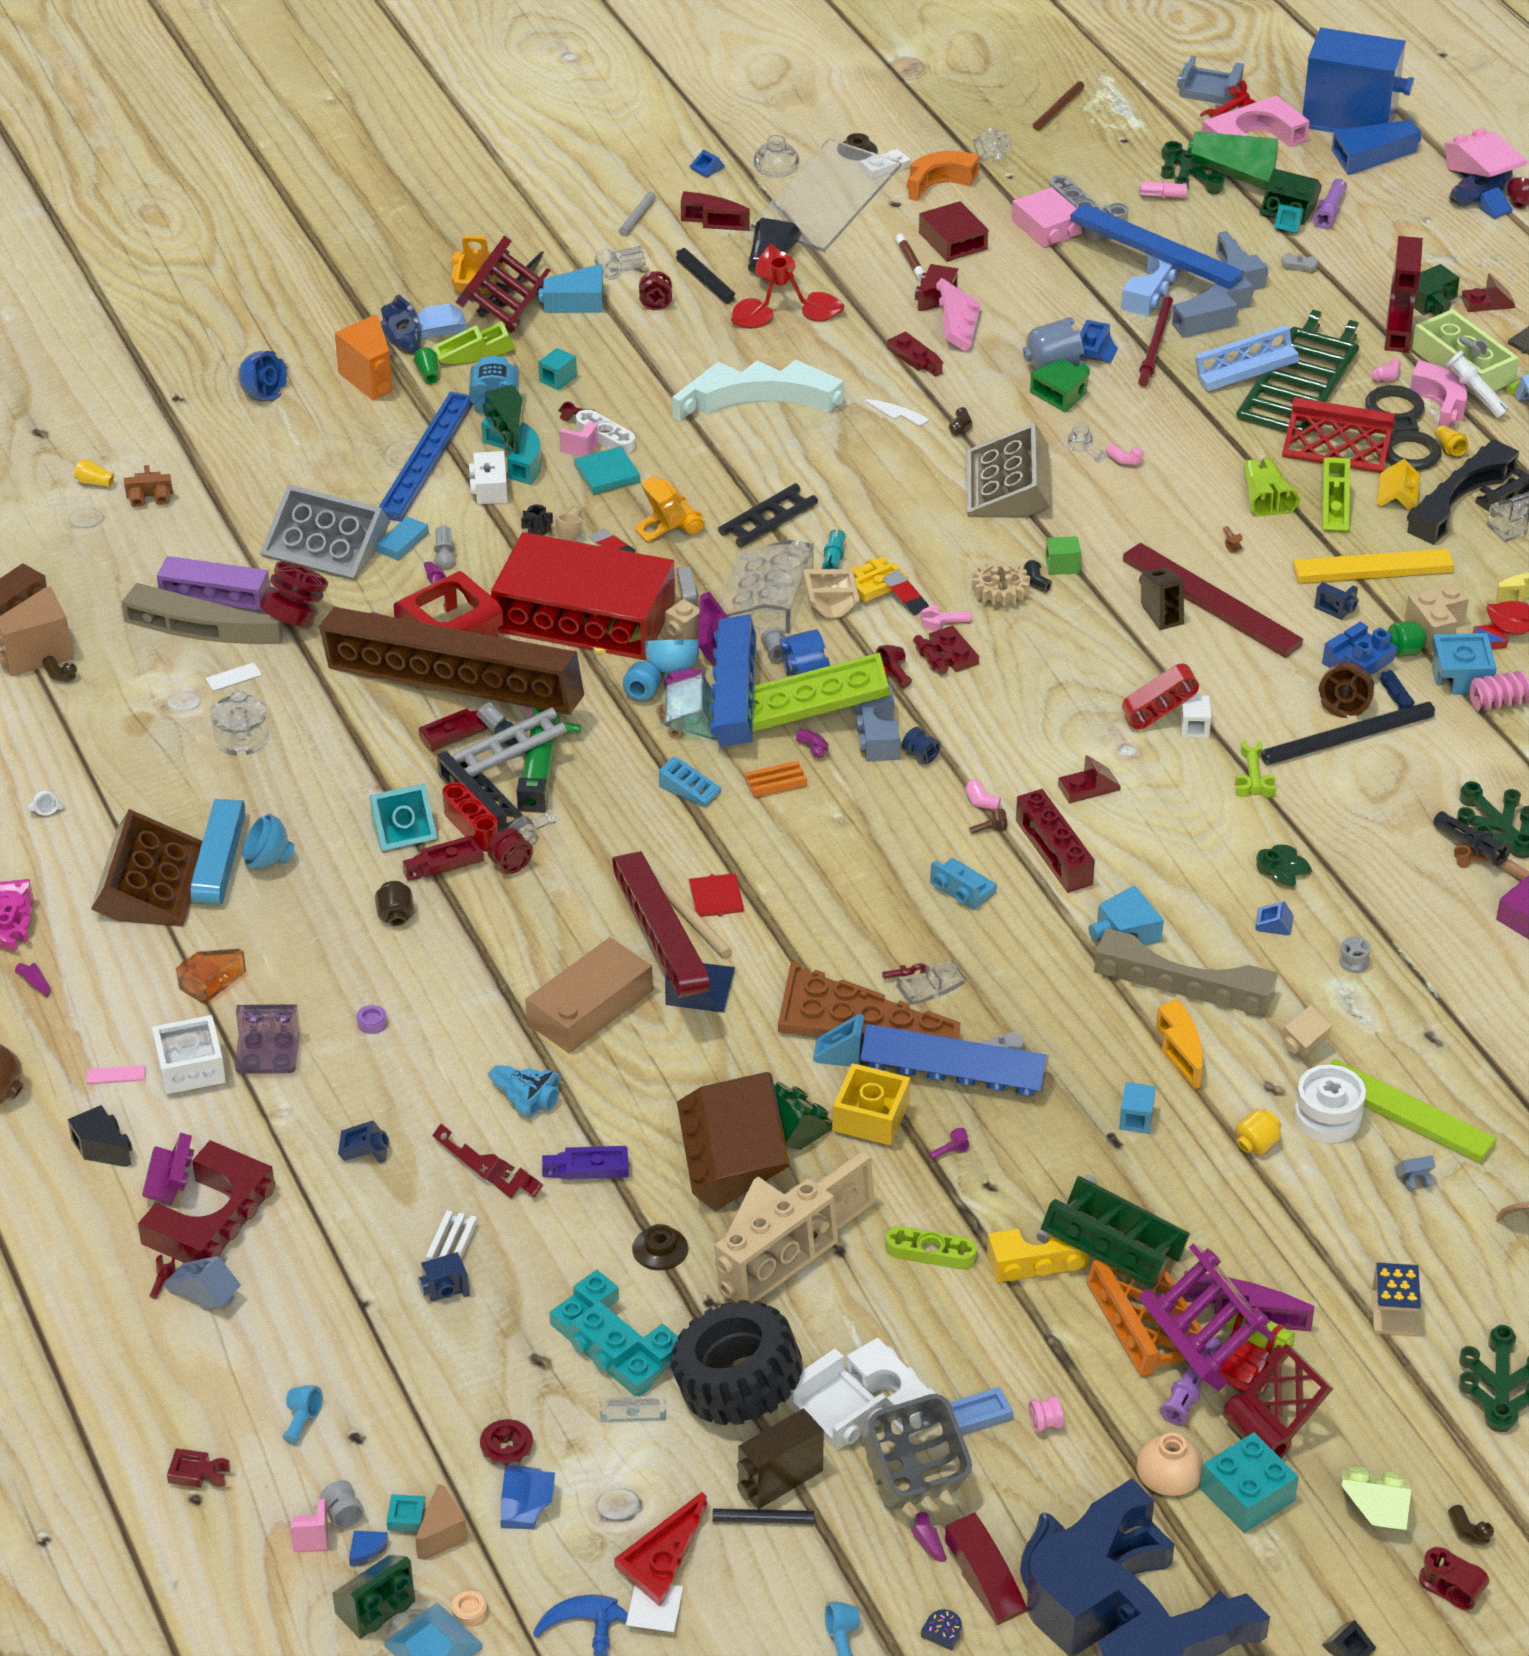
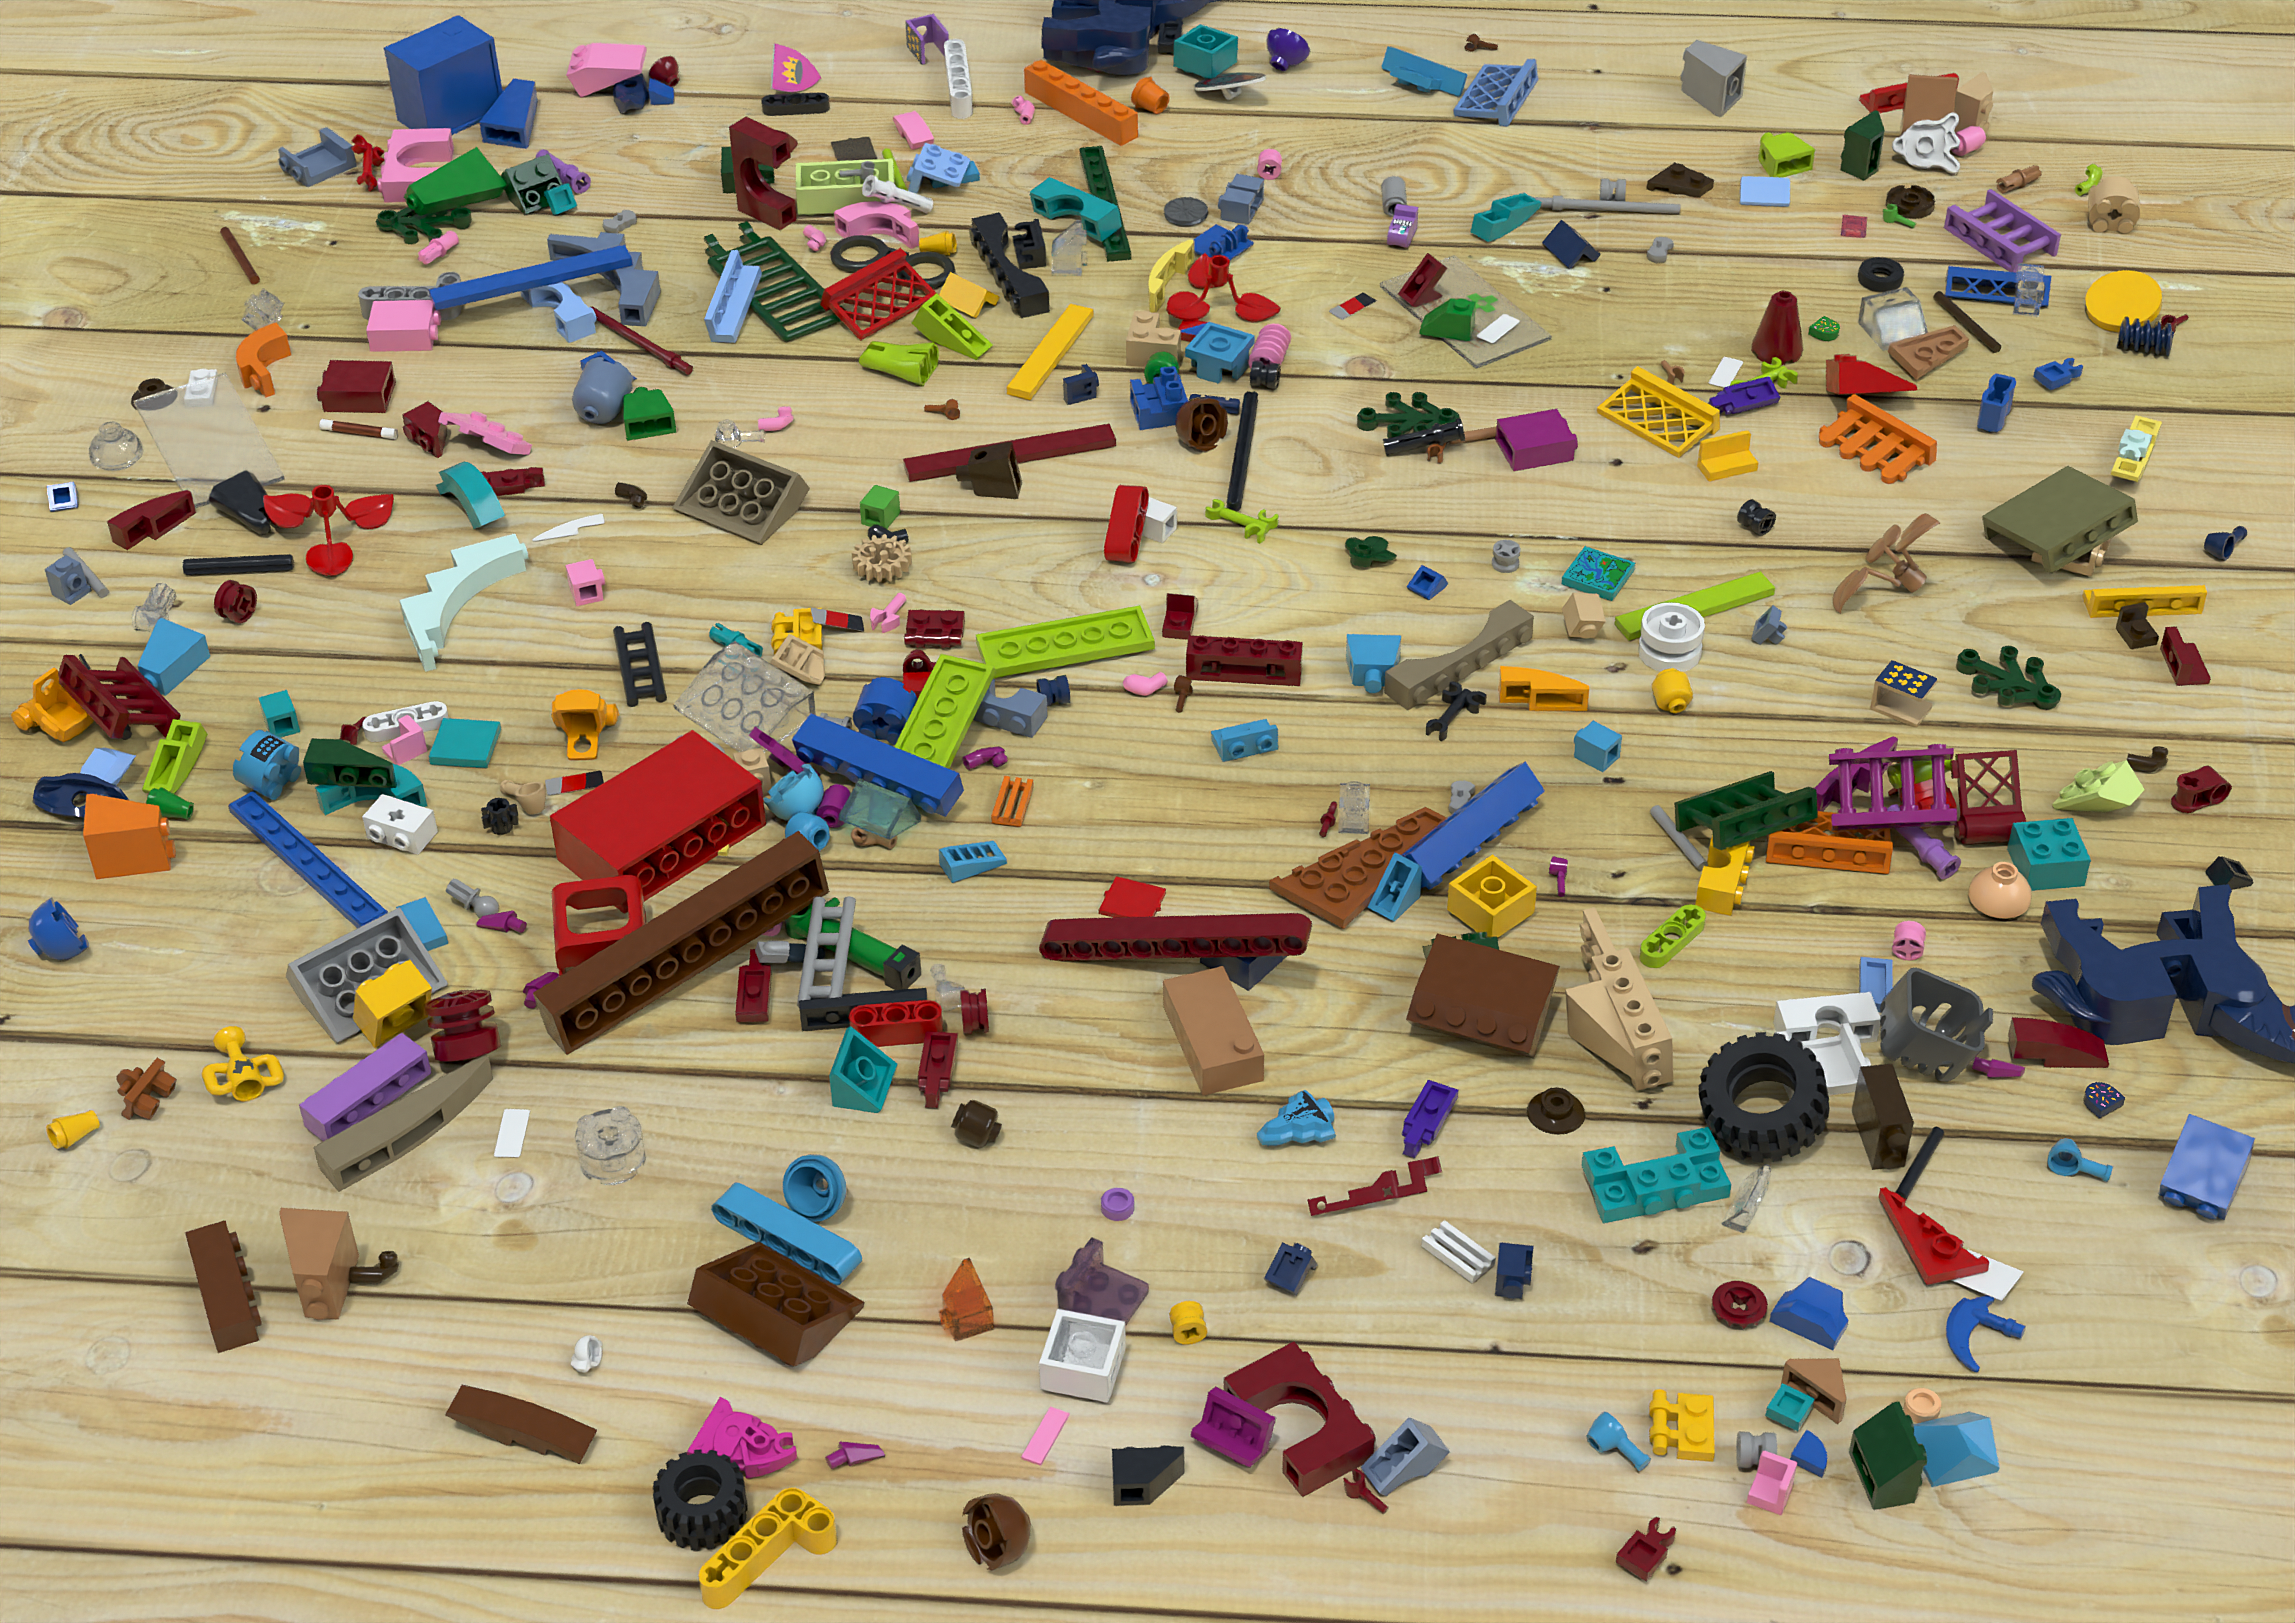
camera: 60 degrees left, 0 degrees up
none -> sand blue brick [45,555,92,605]
none -> yellow piece [202,1026,284,1101]
none -> yellow brick [353,959,432,1048]
none -> teal arch [436,461,505,529]
none -> bright pink brick [566,559,605,606]
none -> lime plate [976,605,1155,678]
none -> yellow wheel [1169,1301,1208,1345]
none -> black wheel [1250,360,1281,389]
none -> black bar [1426,681,1487,741]
none -> teal tile [1561,546,1636,601]
none -> yellow plate [1649,1389,1715,1462]

